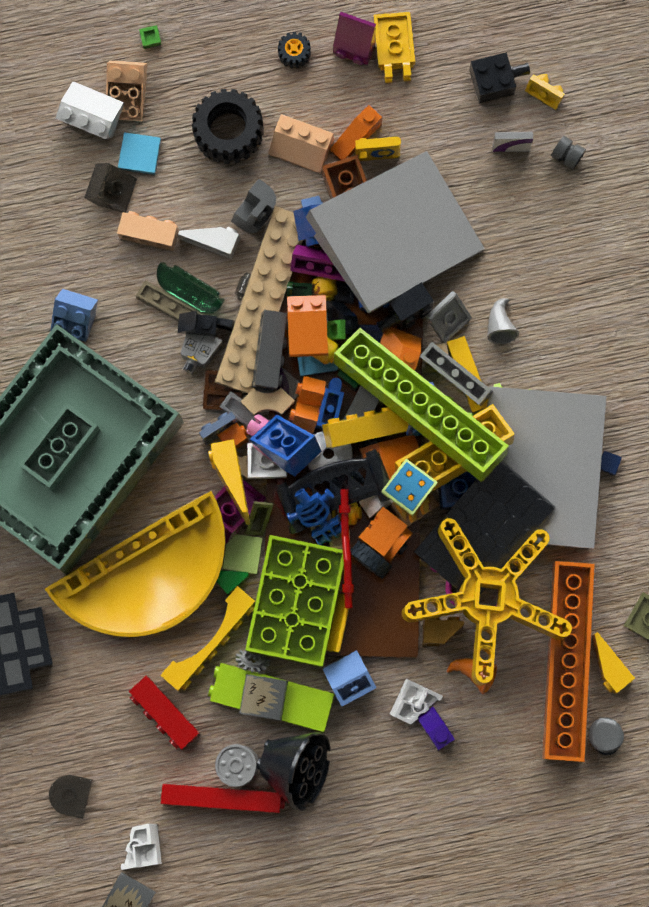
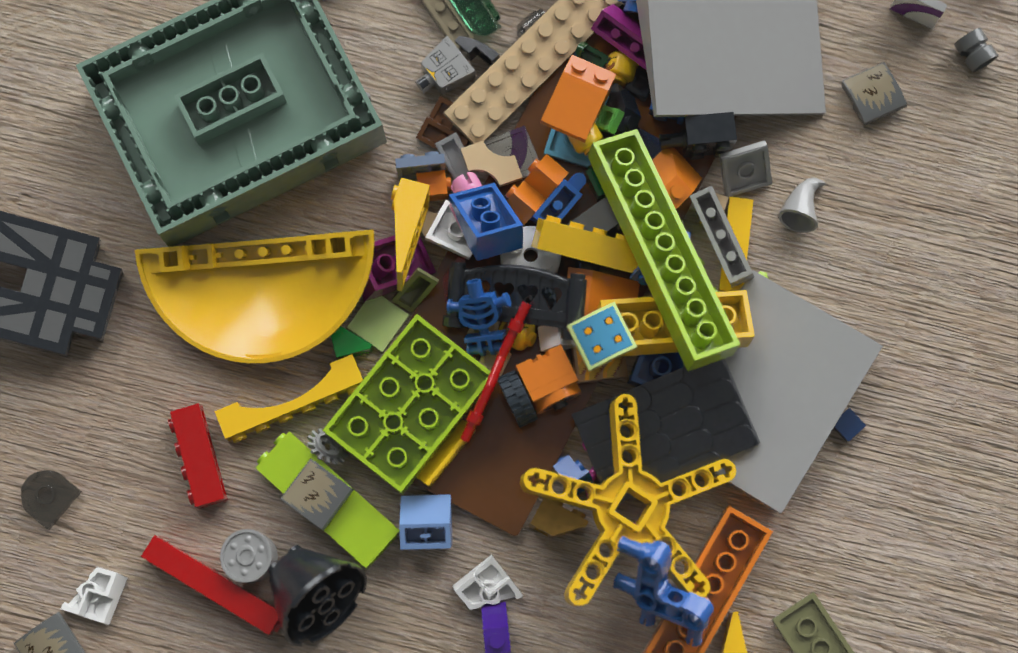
camera: 20 degrees right, 0 degrees up
black slope [177,311,217,336] -> none
dark grey brick [252,310,288,391] -> none
orange hat [447,658,497,695] -> none
none -> brick [553,455,594,495]
none -> blue pin [613,536,714,646]
none -> slope [842,62,907,126]

